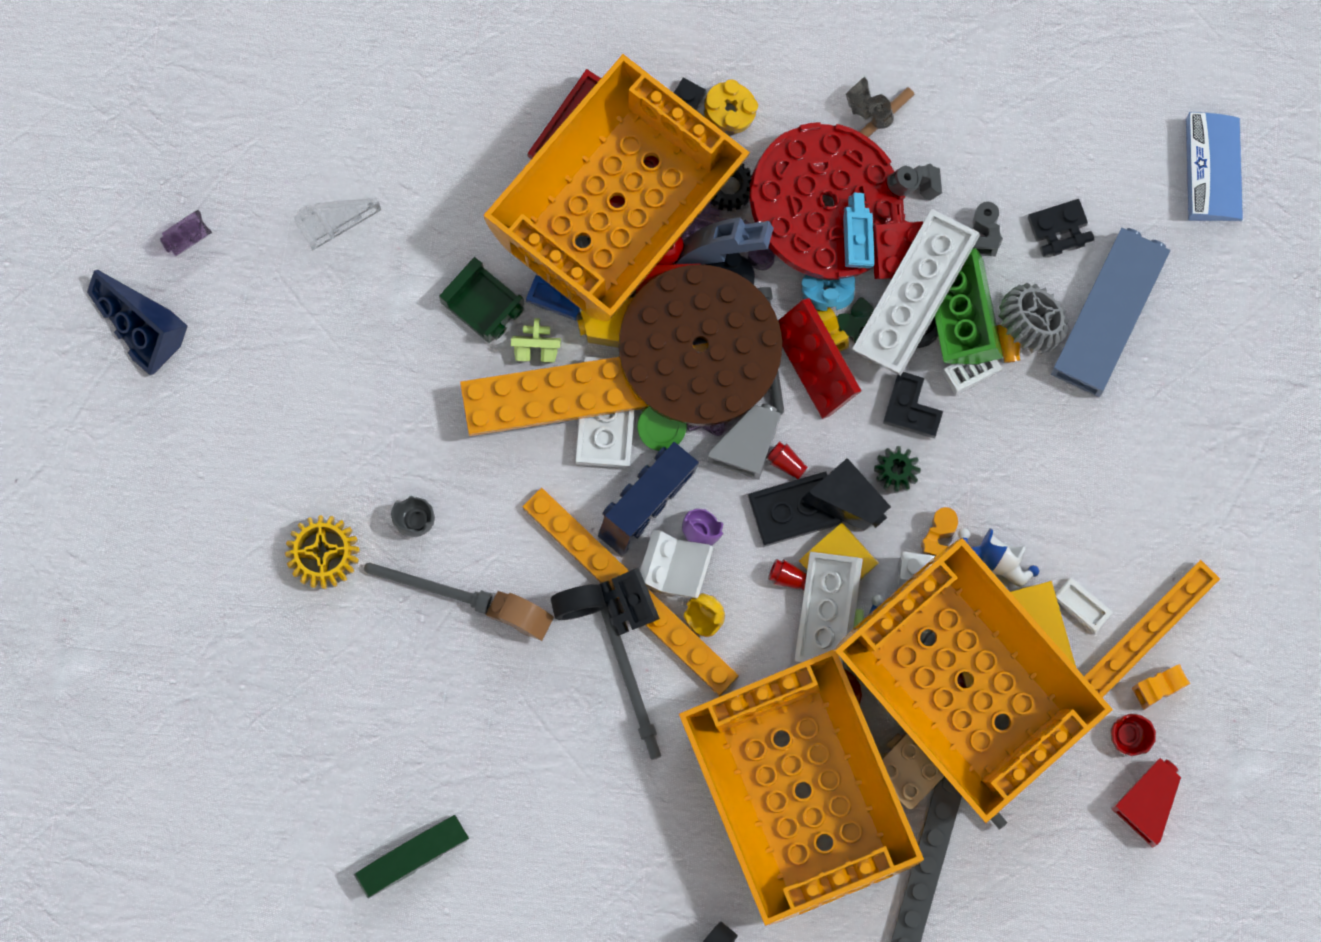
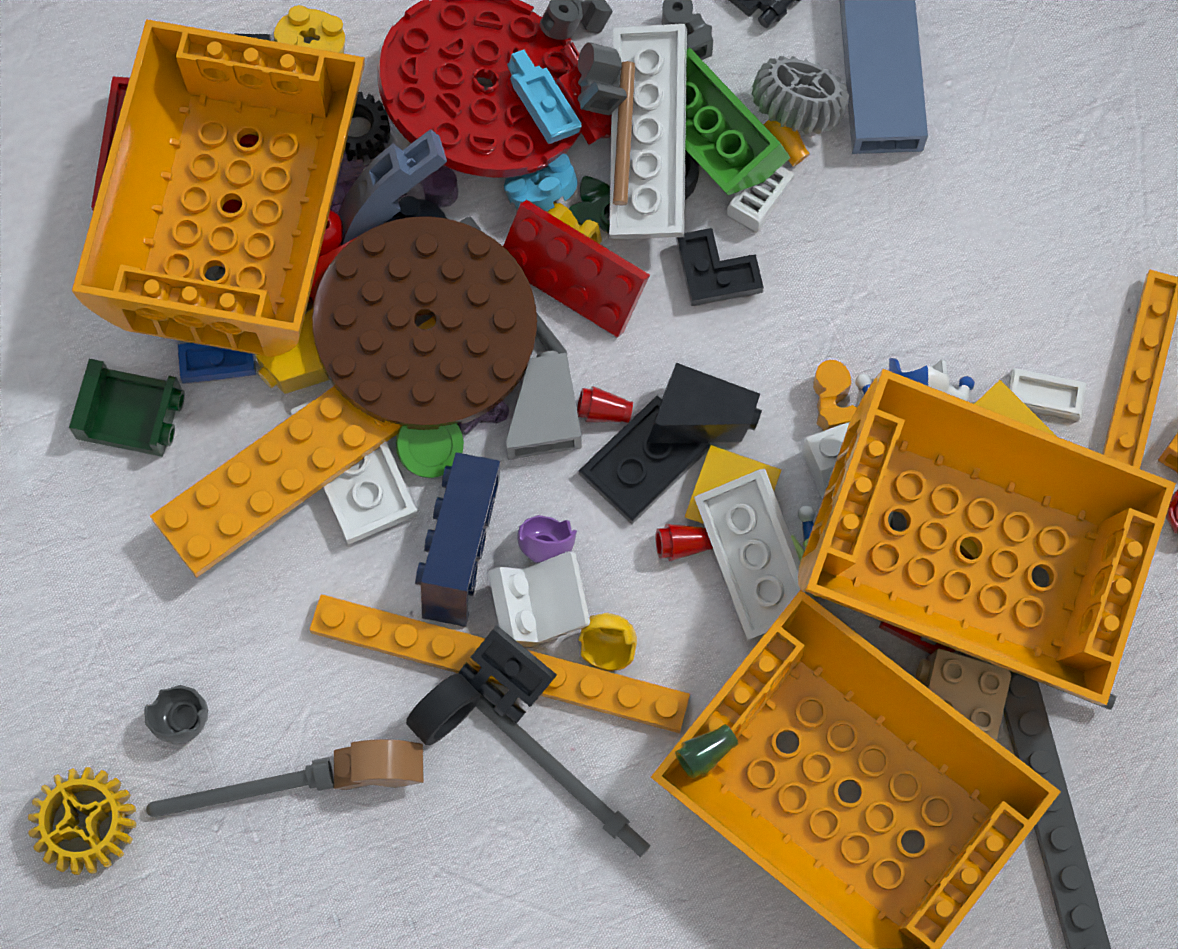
camera: 30 degrees left, 5 degrees down
yellowish green hips [511,318,561,362] -> none
dark green gear [874,446,921,493] -> none
none -> dark grey leg [577,42,627,116]
none -> medium nougat bar [613,61,635,206]
none -> clear green cone [675,724,738,779]

